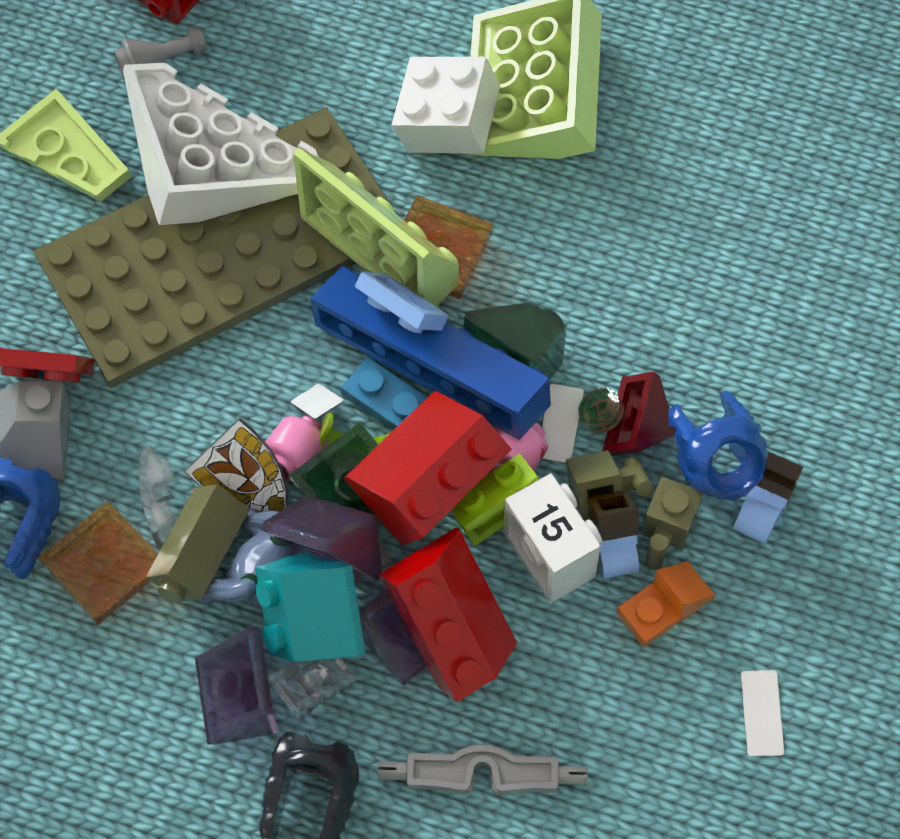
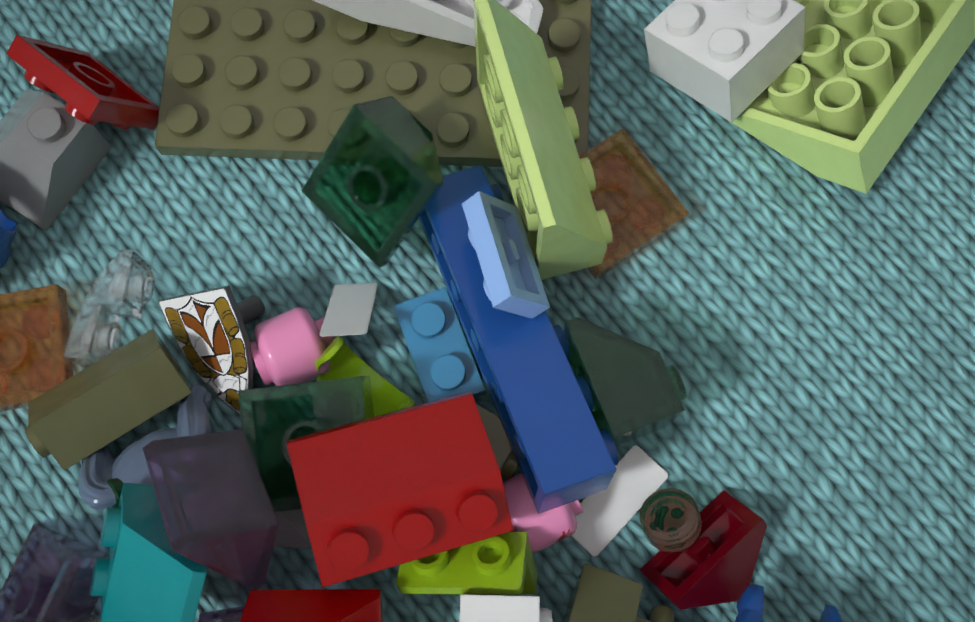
camera: 35 degrees right, 10 degrees up
none -> clear green slope [302,96,444,268]

